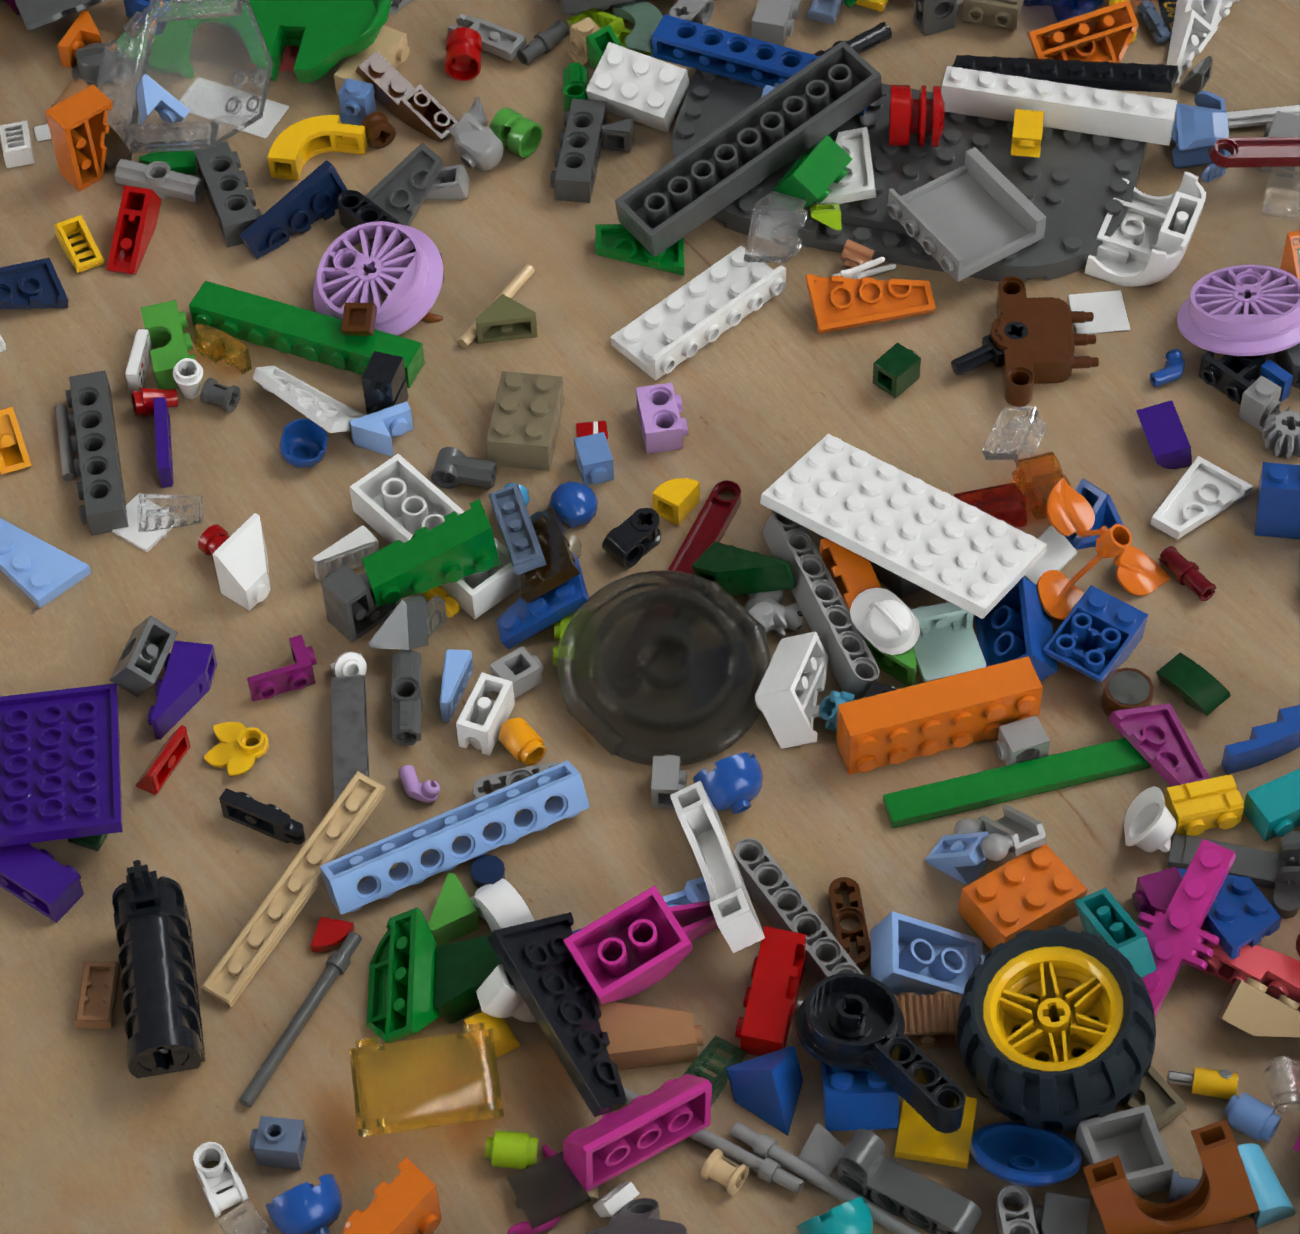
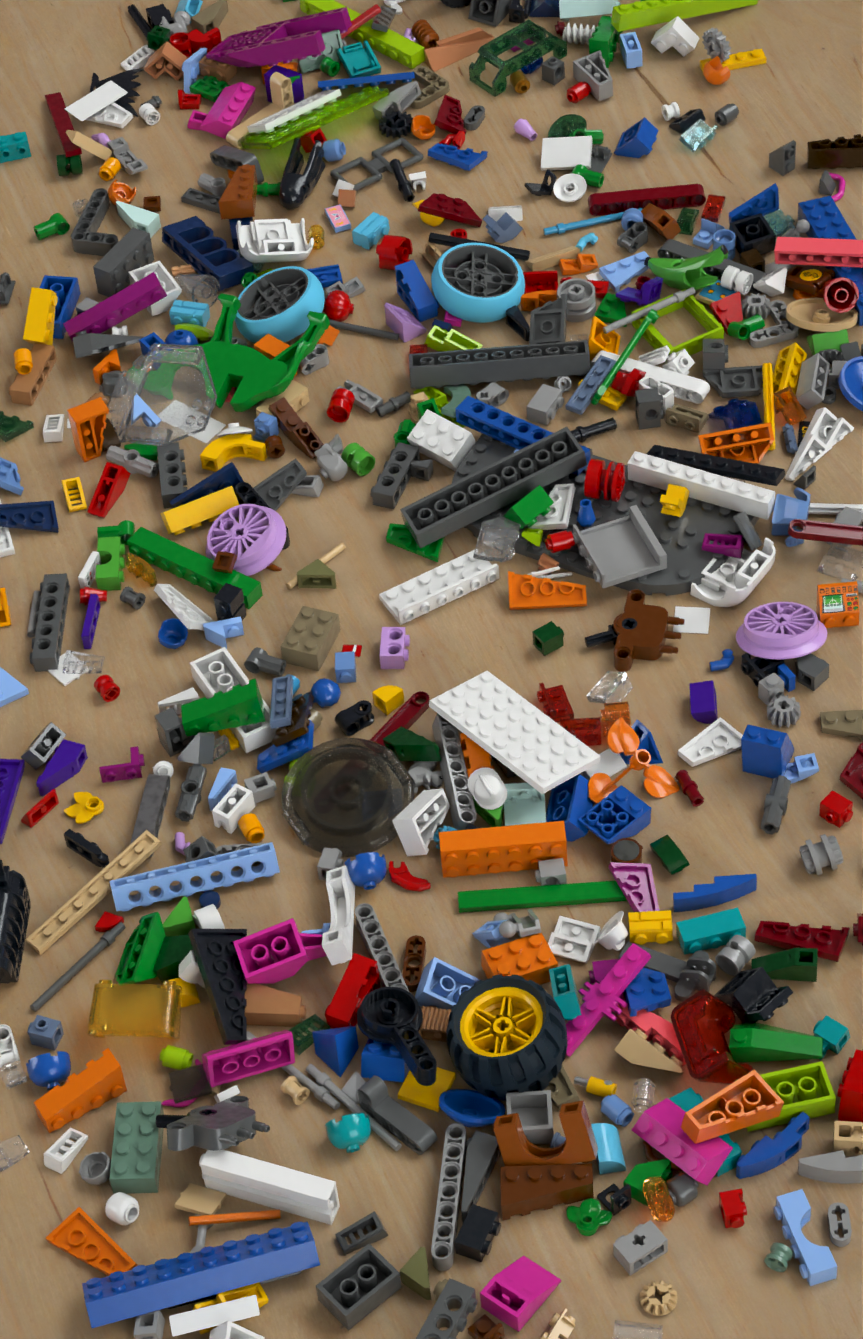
camera: 15 degrees right, 5 degrees down
white cone [173,358,203,399] -> none
white slope [212,513,271,611] -> none
none -> green piece [97,520,135,545]
none -> yellow brick [160,486,239,536]
none -> dark grey brick [183,836,218,862]
none -> white dish [217,423,253,437]
none -> red piece [388,861,431,892]
none -> clear red bracket [537,682,574,723]
none -> red brick [545,530,575,553]
none -> white slope [548,916,601,963]
none -> blue cone [577,499,596,527]
none -> magenta slope [701,533,744,558]
none -> dark grey slope [733,512,764,551]

